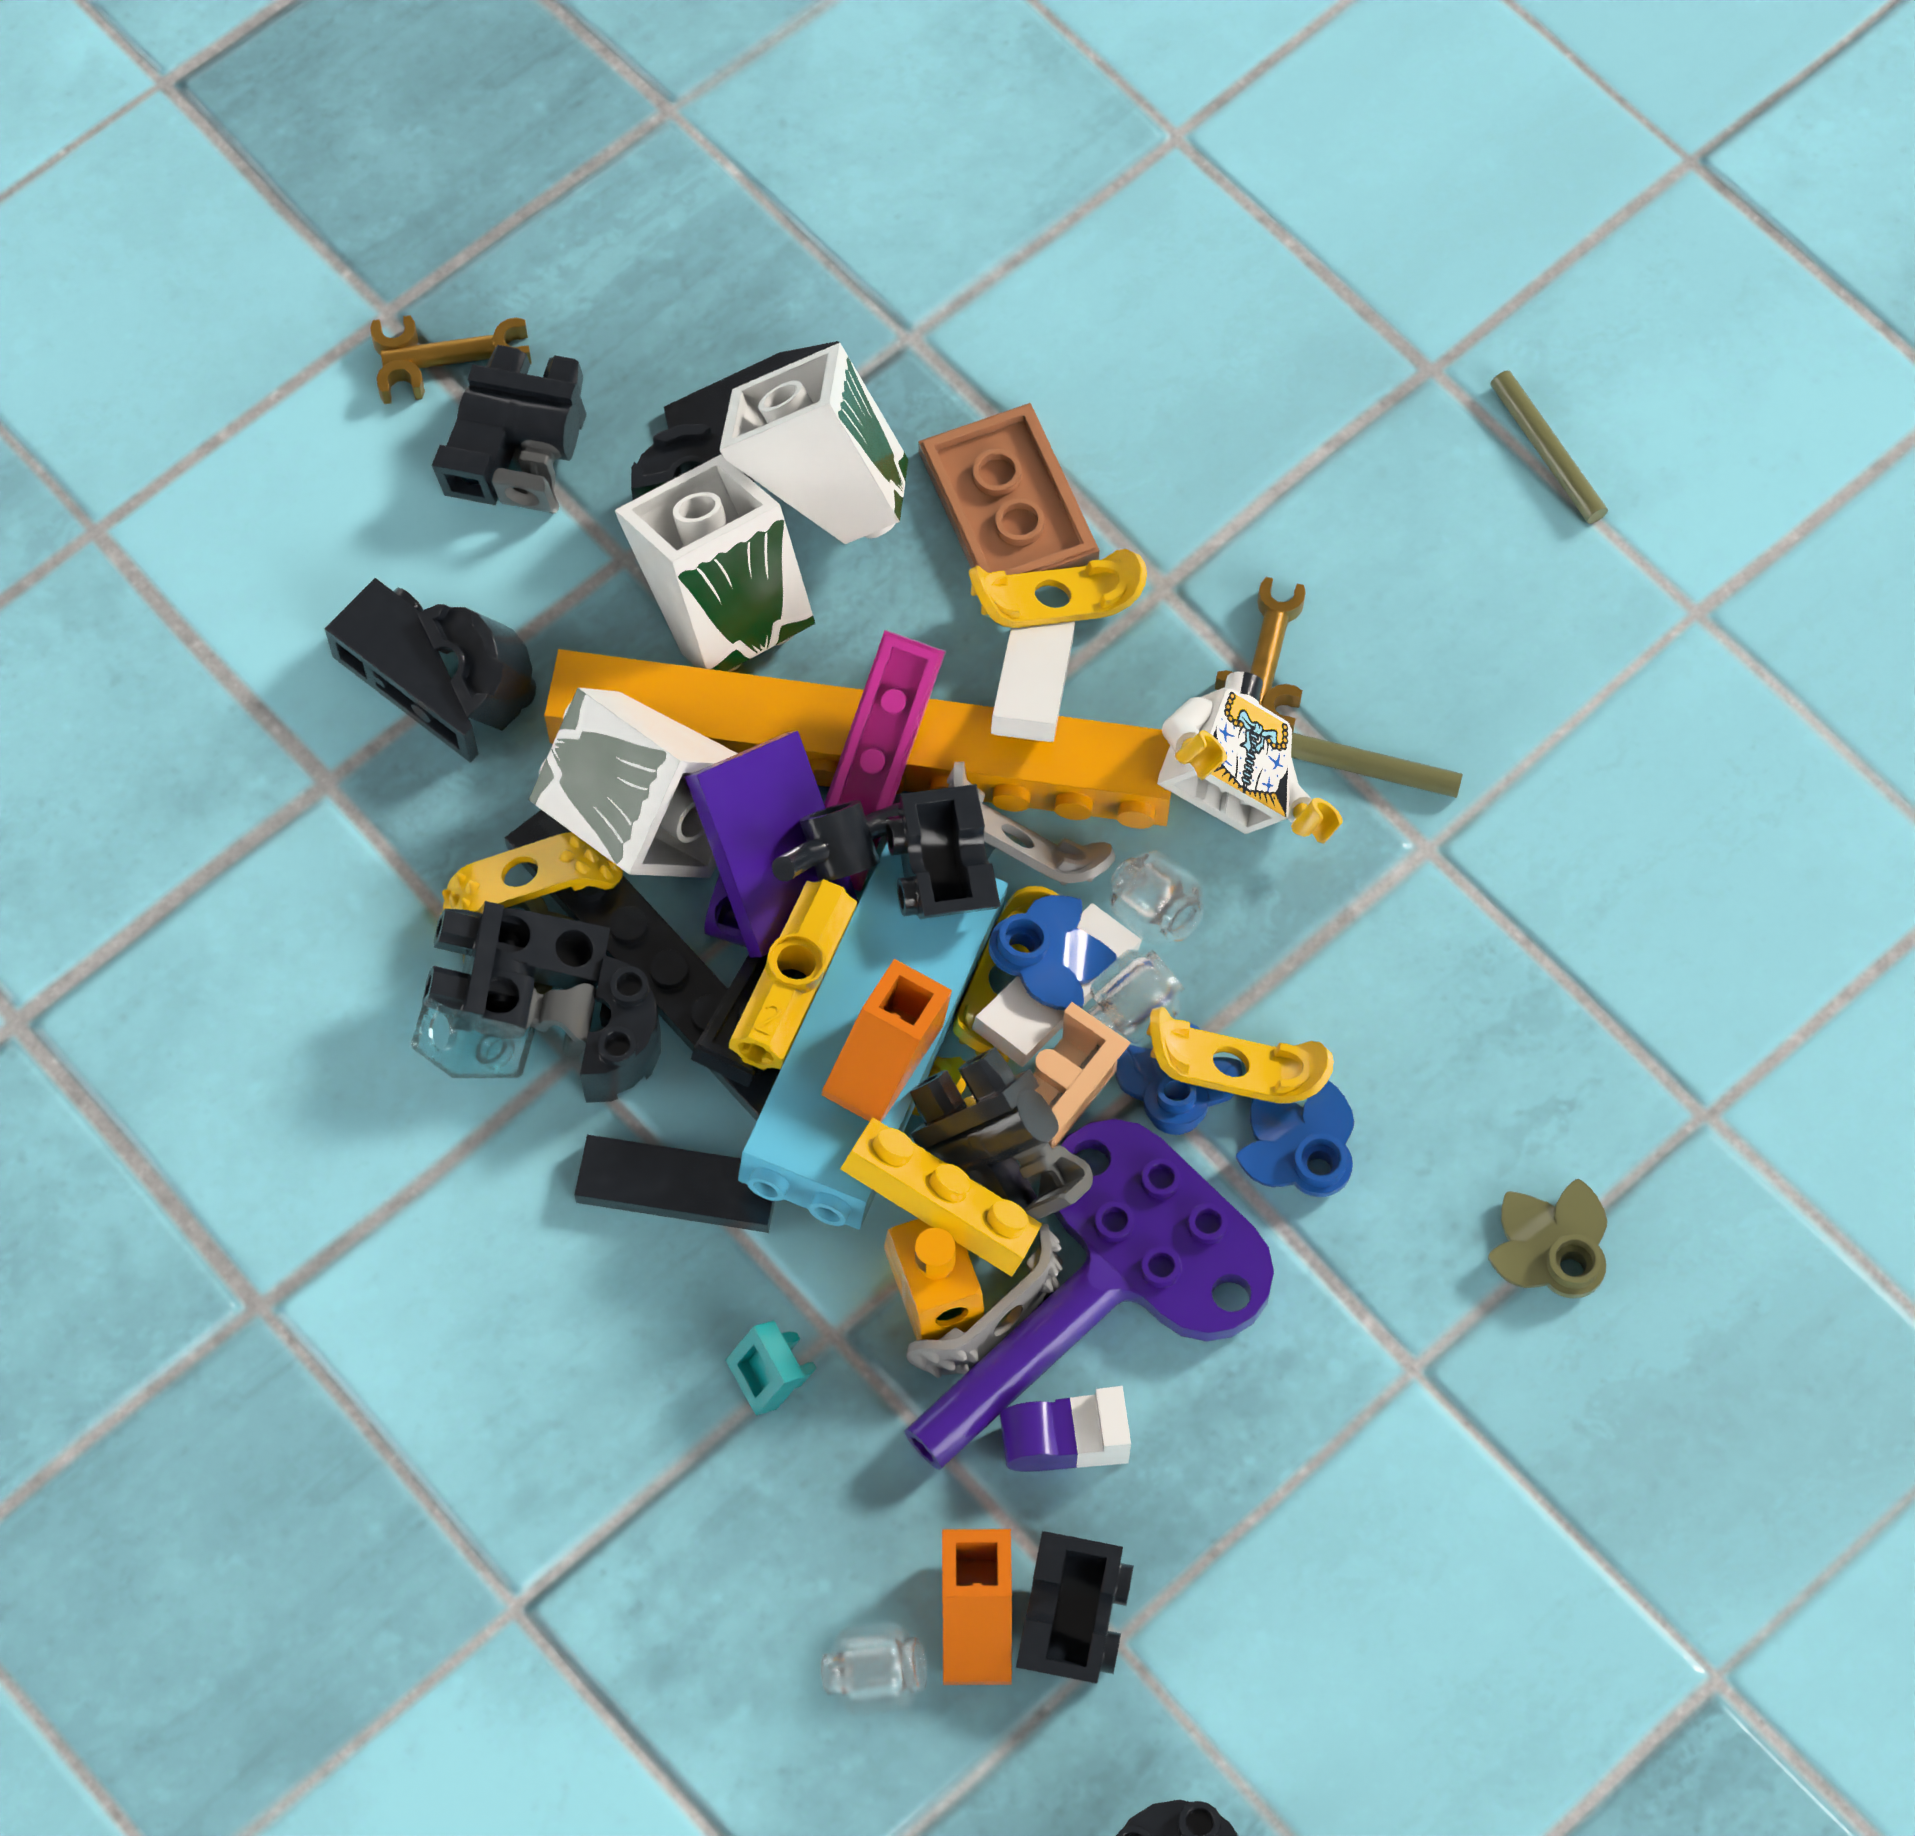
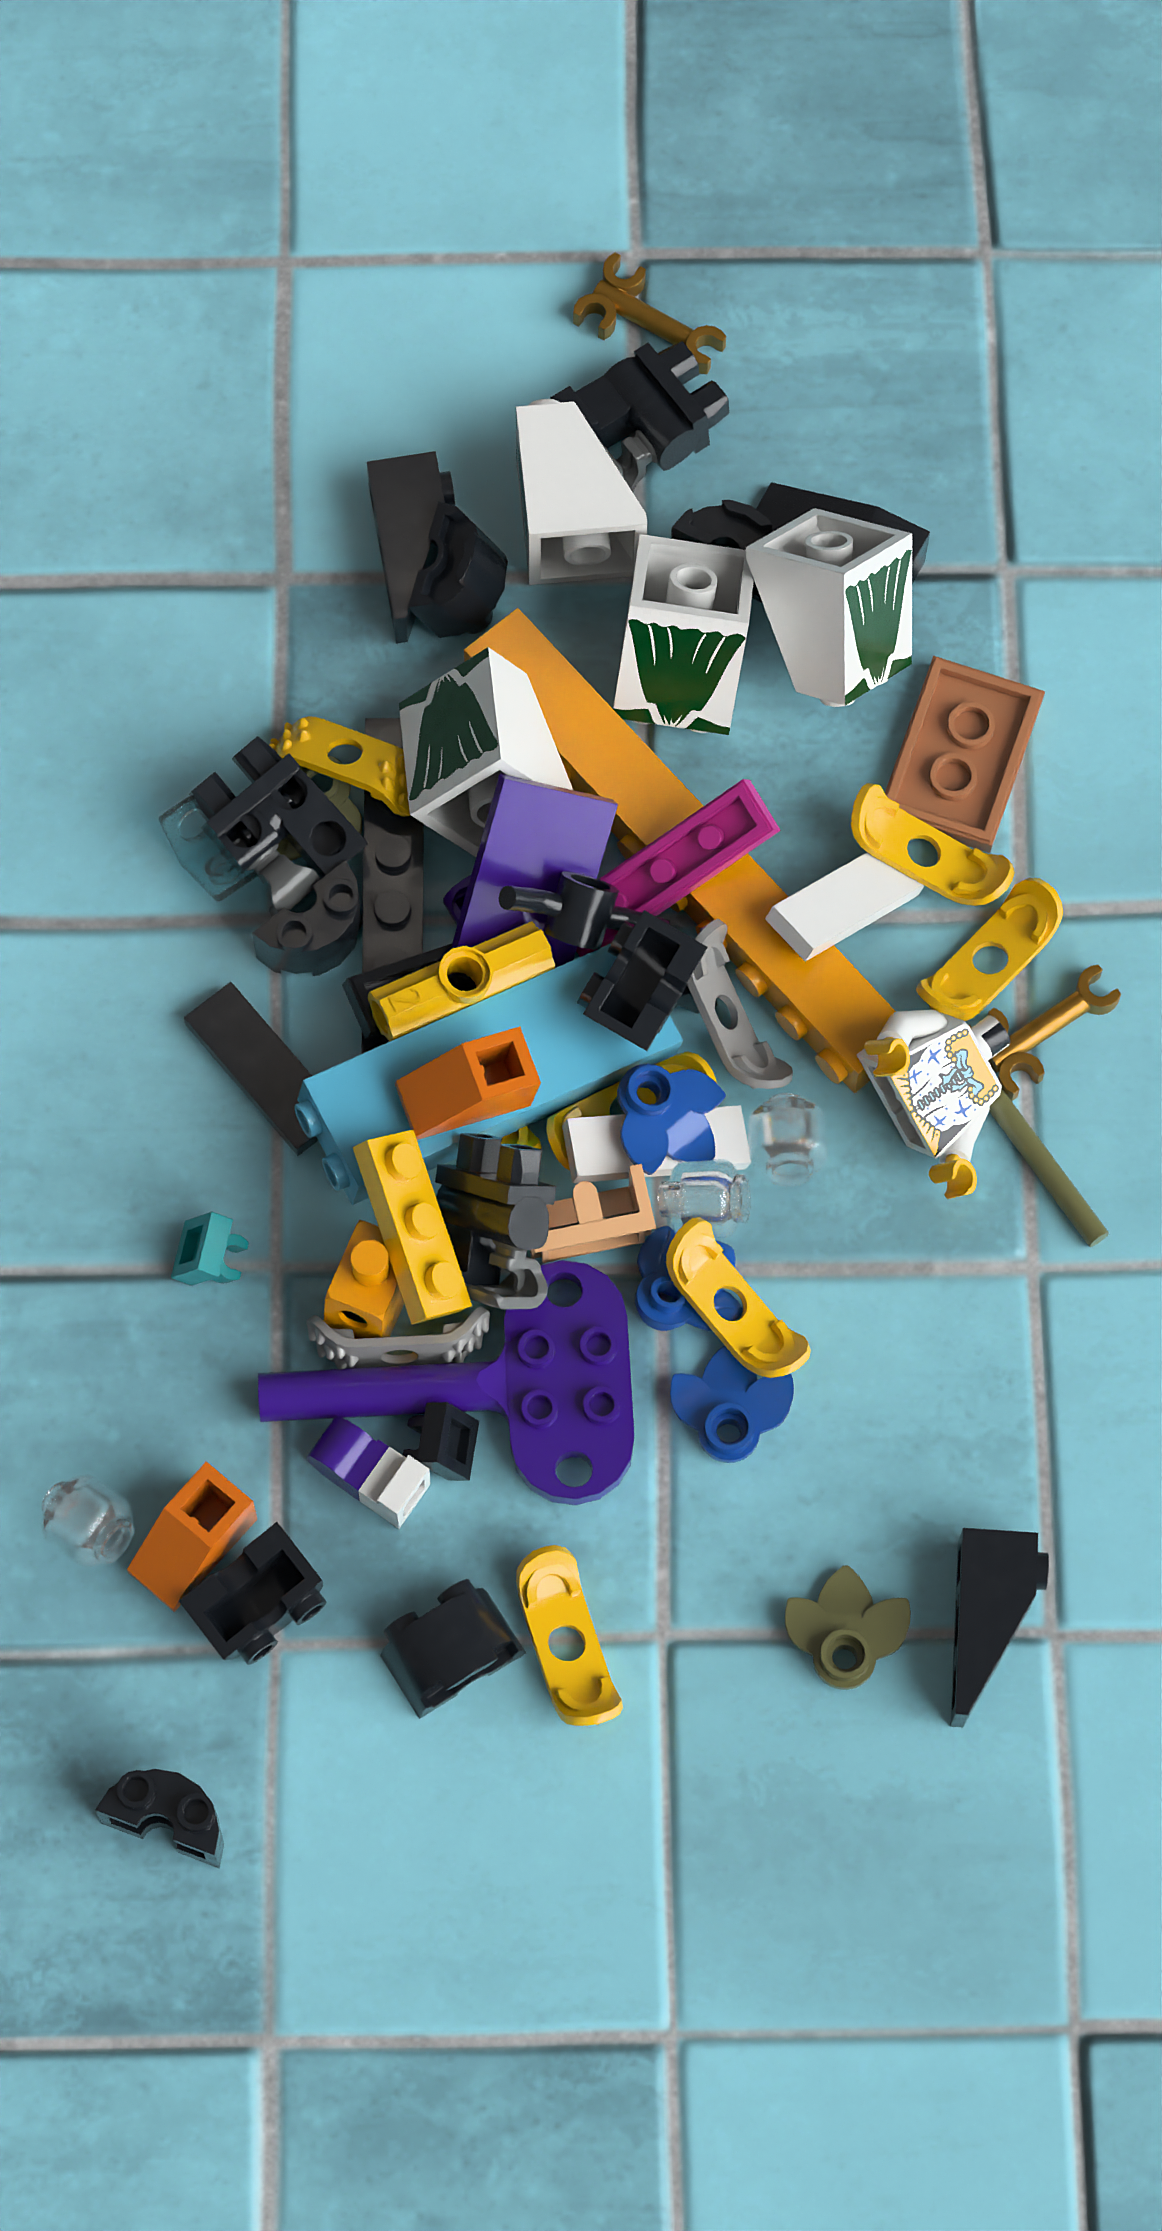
camera: 40 degrees right, 5 degrees up
none -> black cylinder [380,1579,526,1719]
none -> black tile [402,1402,479,1481]
none -> white slope [516,399,647,585]
none -> yellow piece [516,1545,623,1726]
none -> yellow piece [916,877,1063,1021]
none -> black slope [950,1528,1049,1728]

